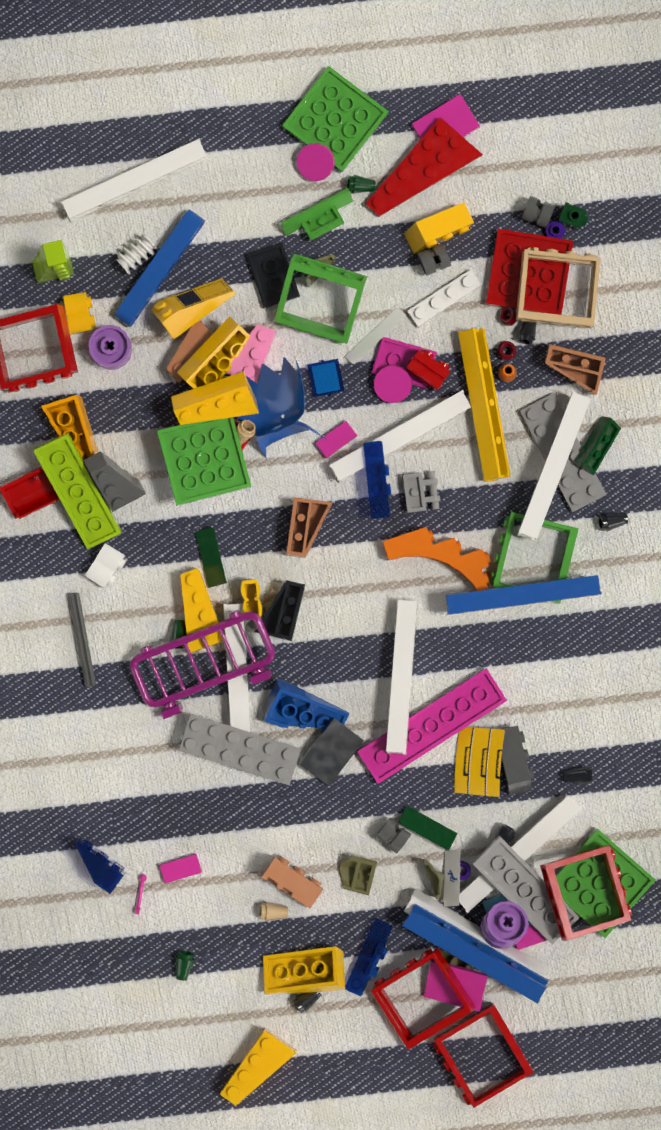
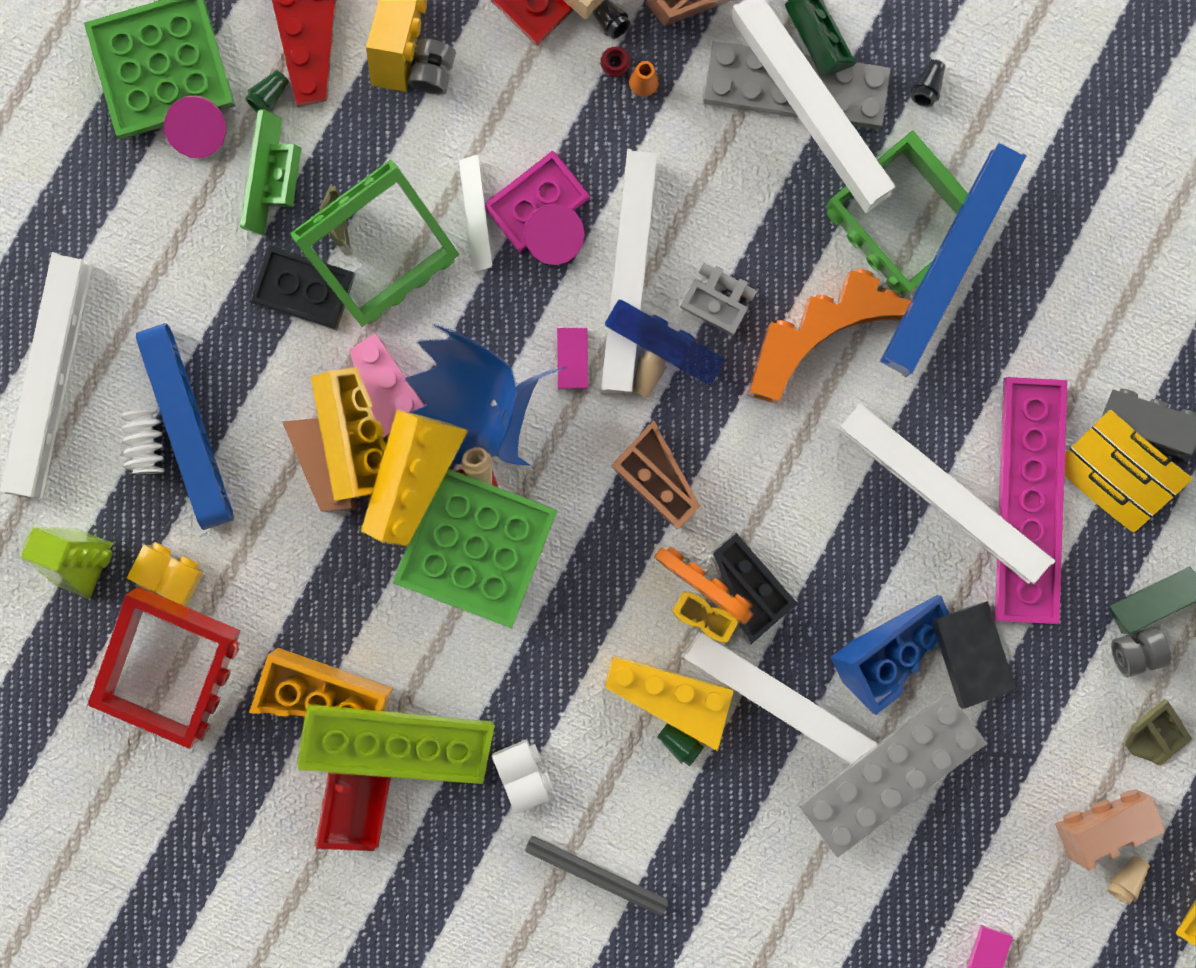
camera: 60 degrees left, 0 degrees up
dark grey wedge [84,451,146,512] -> none
medium lavender wheel [88,325,133,370] -> none
magenta bar [130,610,275,719] -> none
yellow slope [151,278,236,339] -> none
dark green slope [196,527,227,588] -> none
clear blue piece [307,359,345,398] -> none
red brick [406,349,451,391] -> none
white plate [407,269,481,327] -> none
yellow tile [458,328,511,482] -> none
dark red plate [500,307,517,326] -> none
none -> tan cone [632,350,667,397]
none -> orange plate [654,546,753,625]

